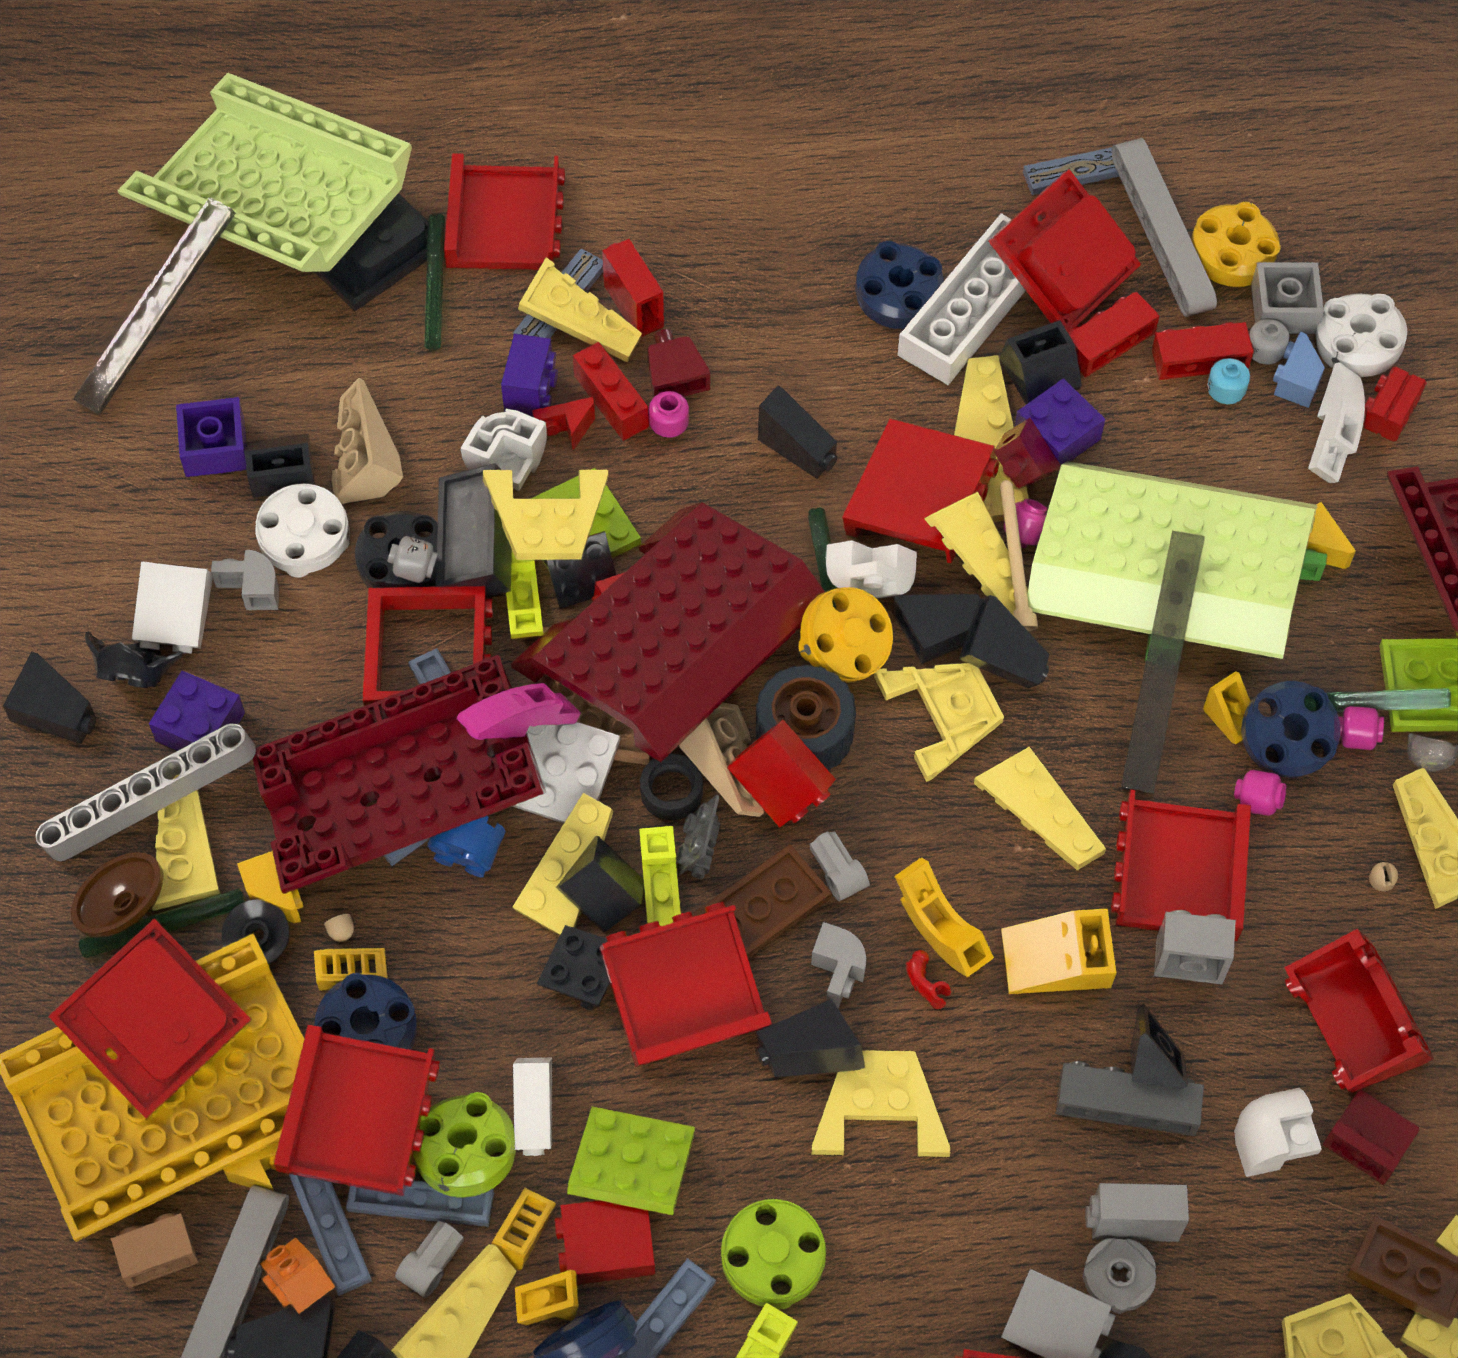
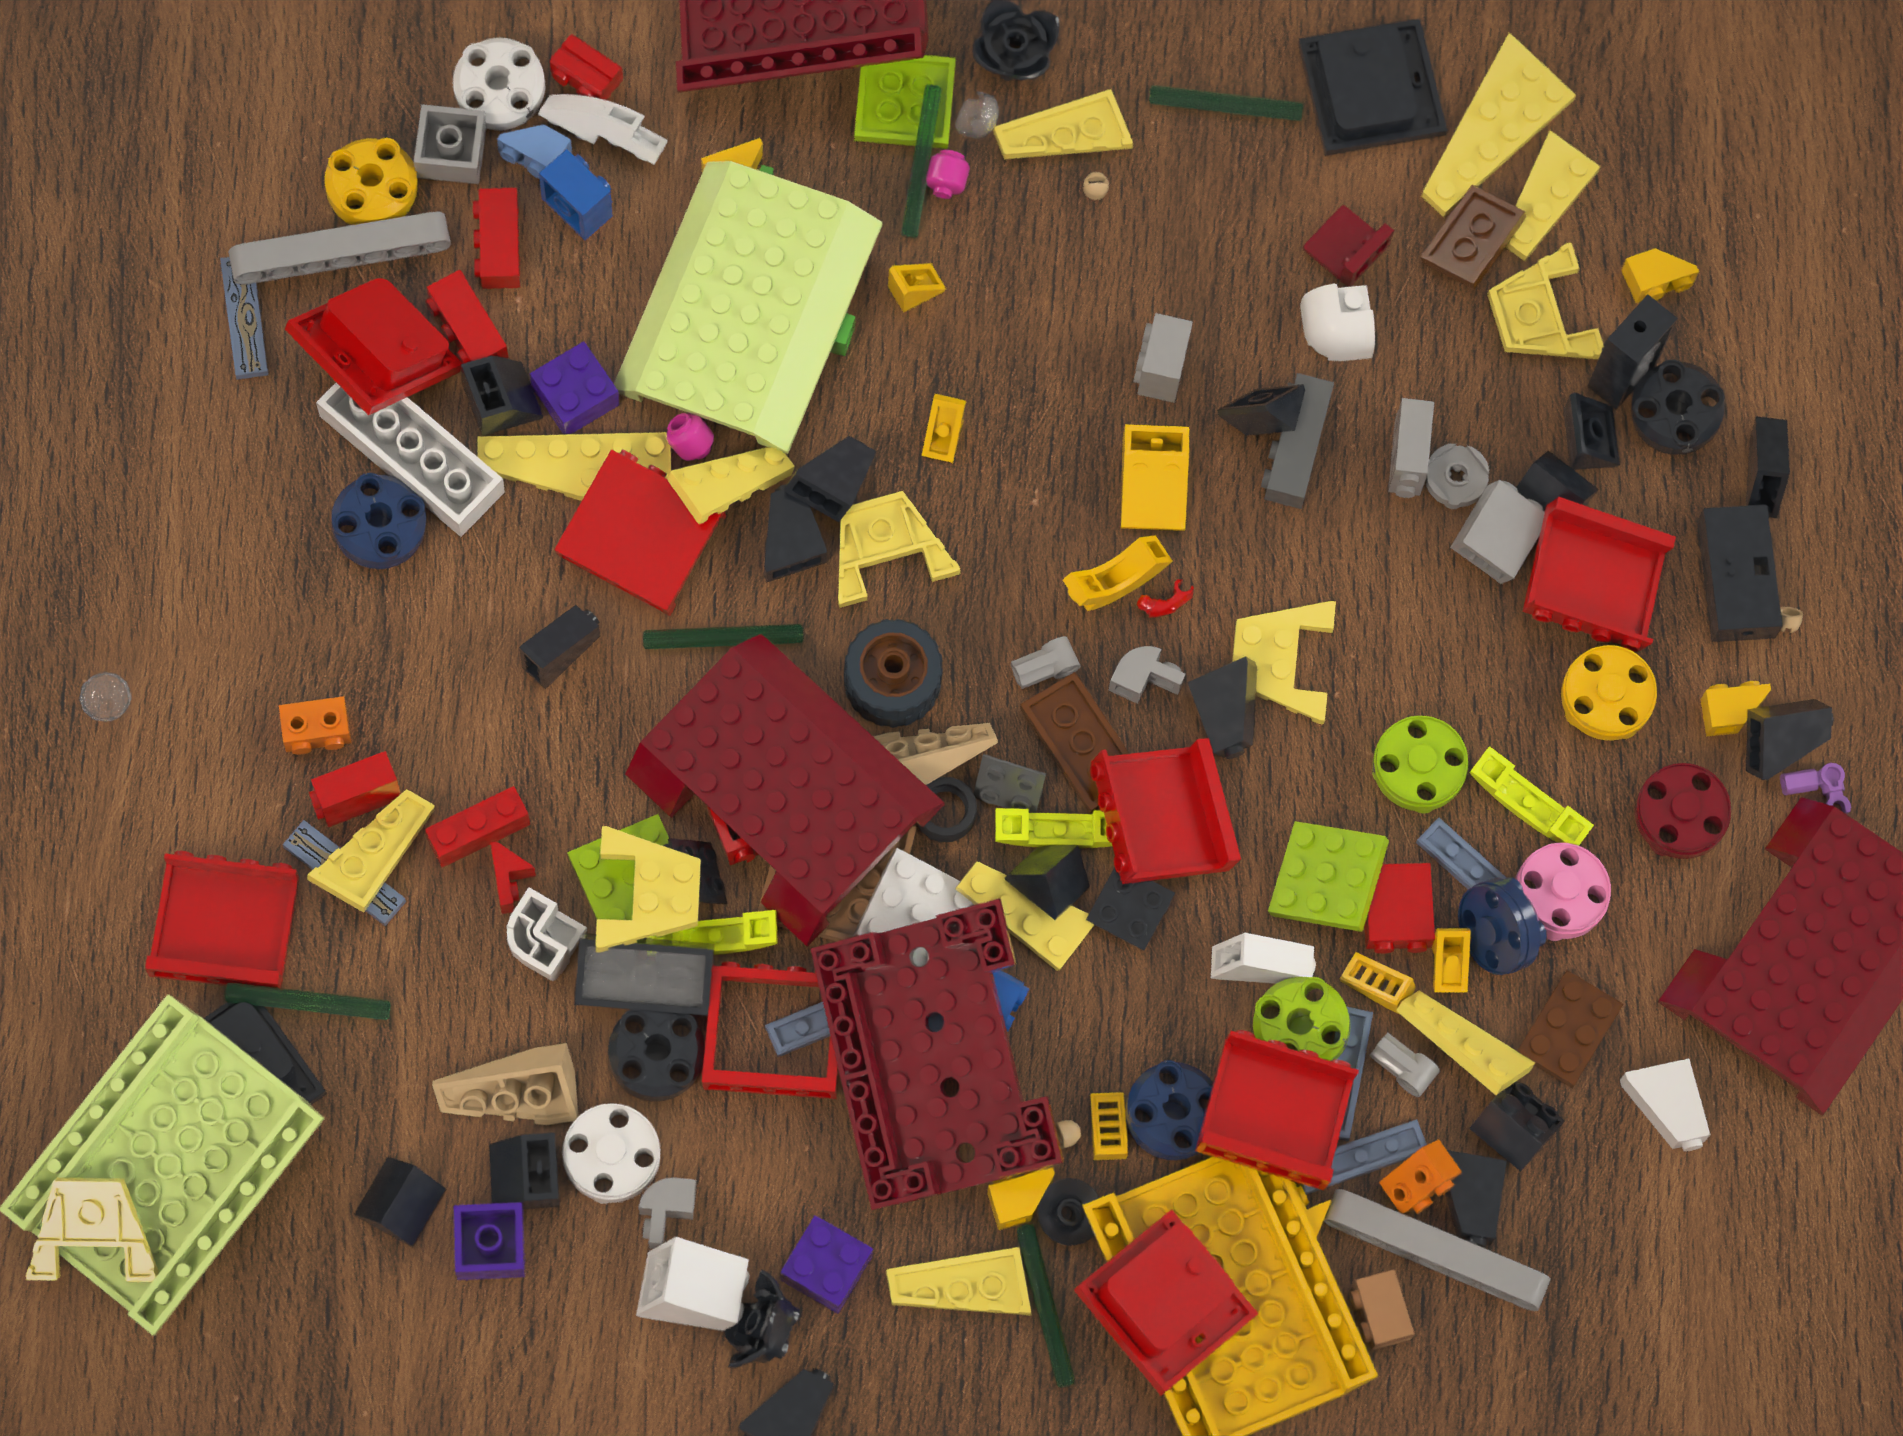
camera: 90 degrees left, 10 degrees up
light grey beam [36,724,256,861] -> none
reddish brown dish [71,852,164,938] -> none
clear smoke tile [73,197,236,416] -> none
light grey head [387,536,438,583] -> none
dark pink slope [457,683,581,740] -> none
dark purple brick [501,333,558,417] -> none
dark red torso [647,329,710,398] -> none
dark pink head [649,391,689,438] -> none
red brick [727,719,836,828] -> none
yellow piece [798,587,893,683] -> none
white brick [826,540,917,598] -> none
light yellow wing [974,747,1106,870] -> none
dark red torso [994,418,1061,489] -> none
tan piece [1000,480,1038,631] -> none
red panel [1111,790,1251,942] -> none
clear smoke tile [1121,530,1205,794] -> none
medium azure head [1207,358,1250,404] -> none
dark pink head [1234,770,1286,816] -> none
dark blue piece [1241,681,1340,778] -> none
light grey head [1249,319,1289,365] -> none
red windscreen [1284,928,1434,1093] -> none
none -> light yellow wing [26,1178,159,1282]
none -> clear hair [79,672,132,722]
none -> orange brick [279,696,351,755]
none -> black slope [354,1157,446,1248]
none -> blue brick [539,149,613,240]
none -> yellow slope [922,394,966,463]

